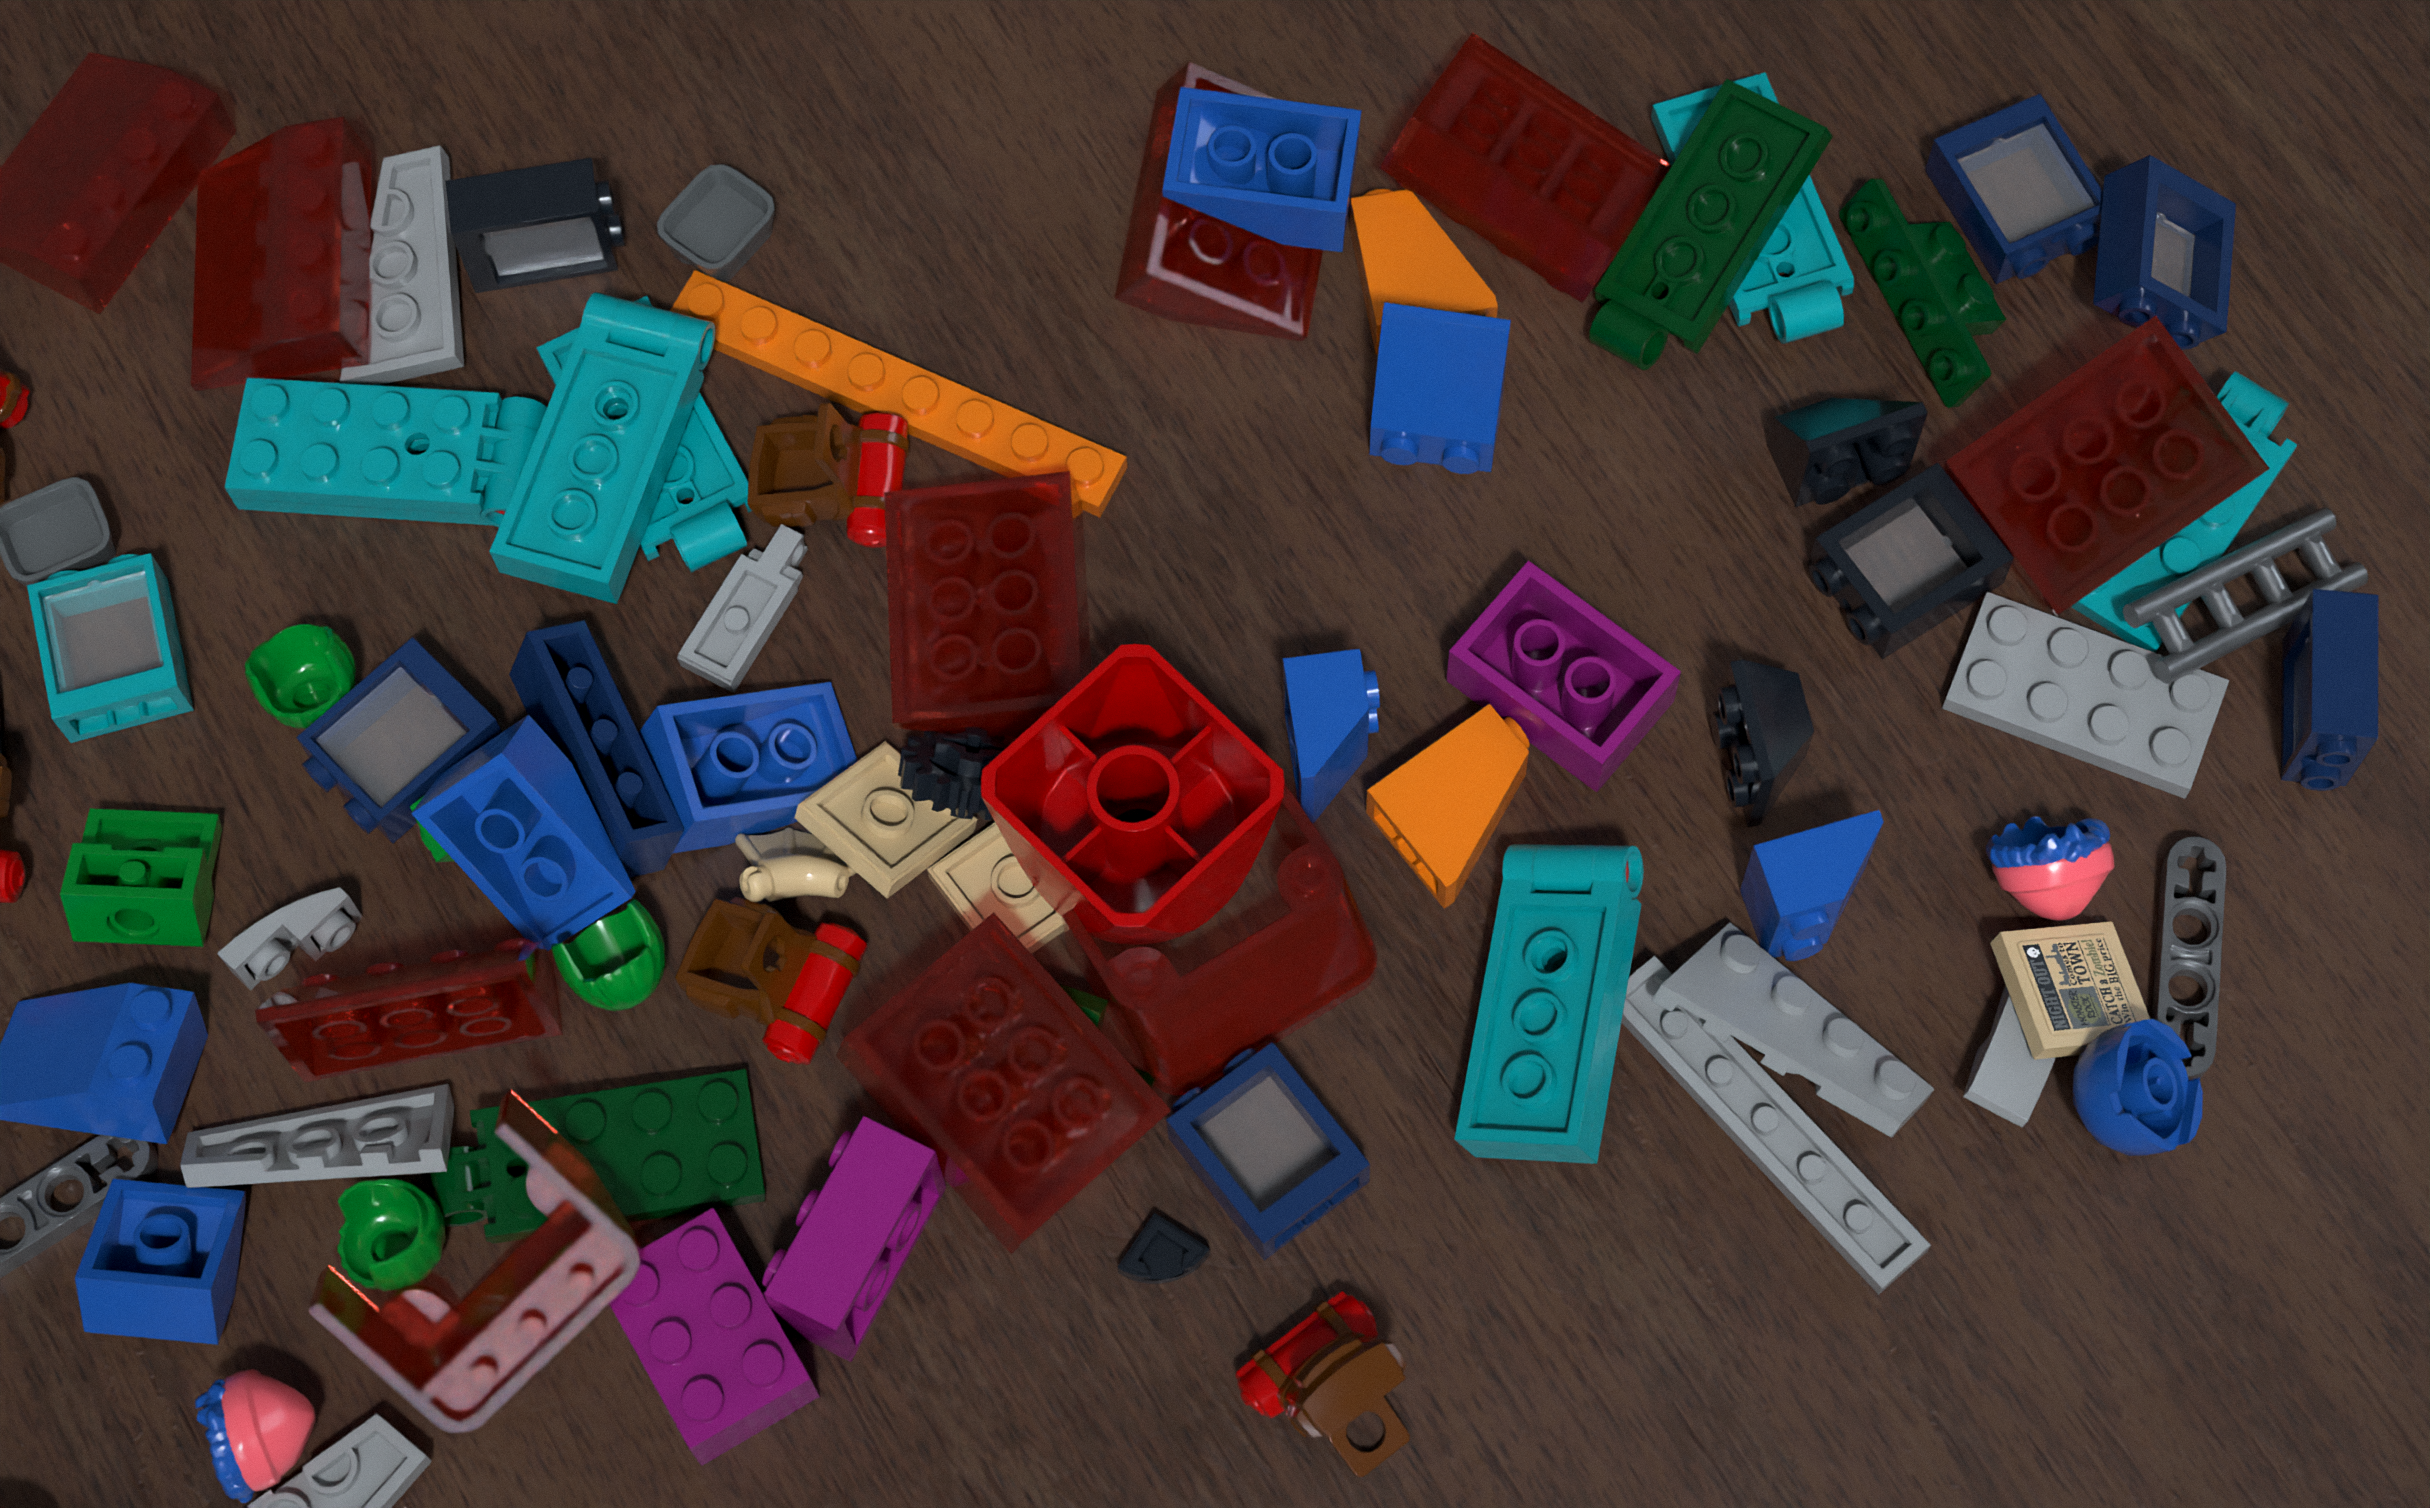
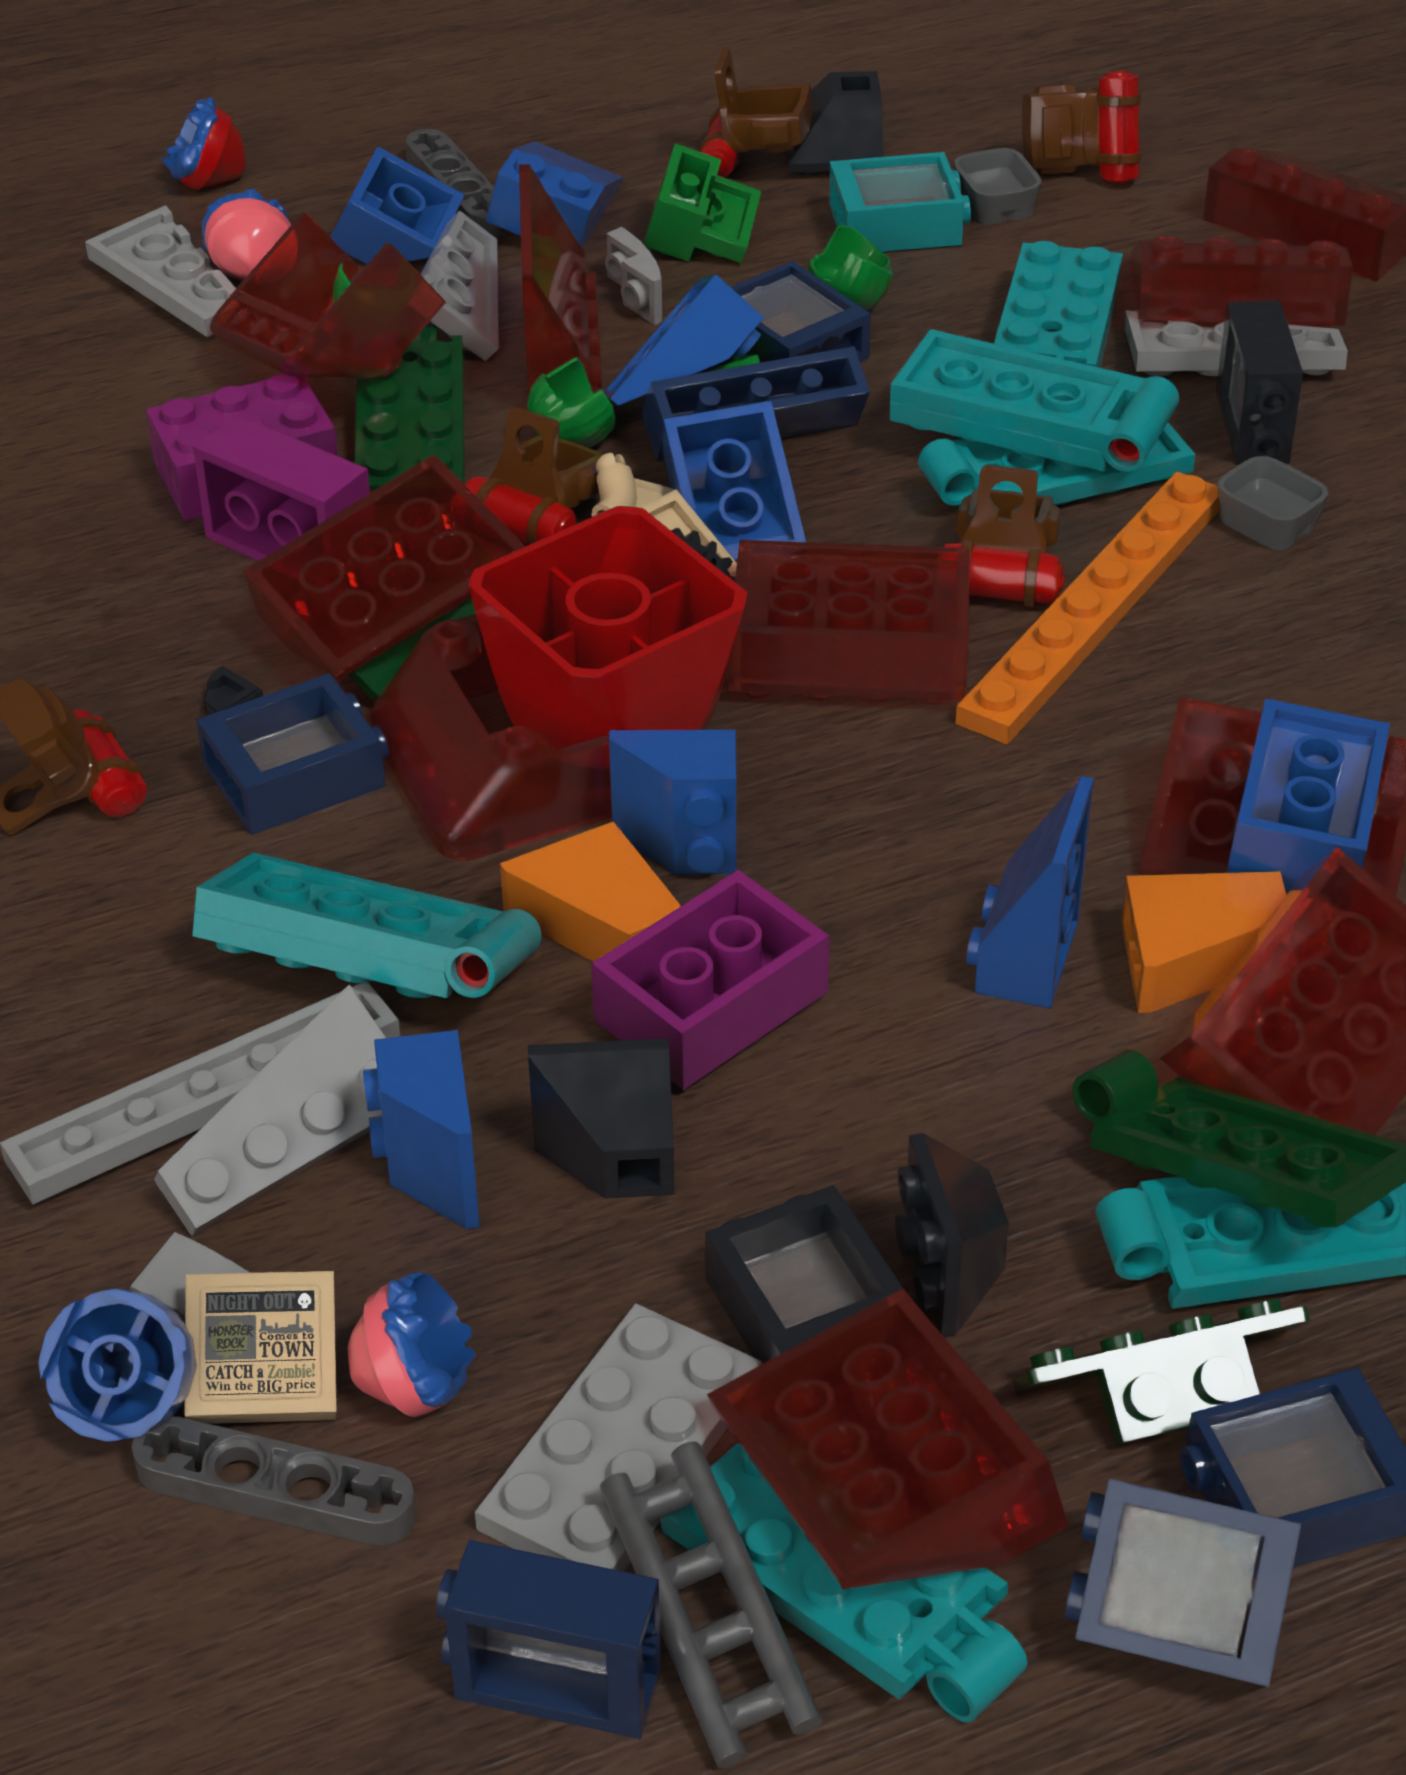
camera: 95 degrees right, 25 degrees down
light grey hinge [677,524,808,693] -> none

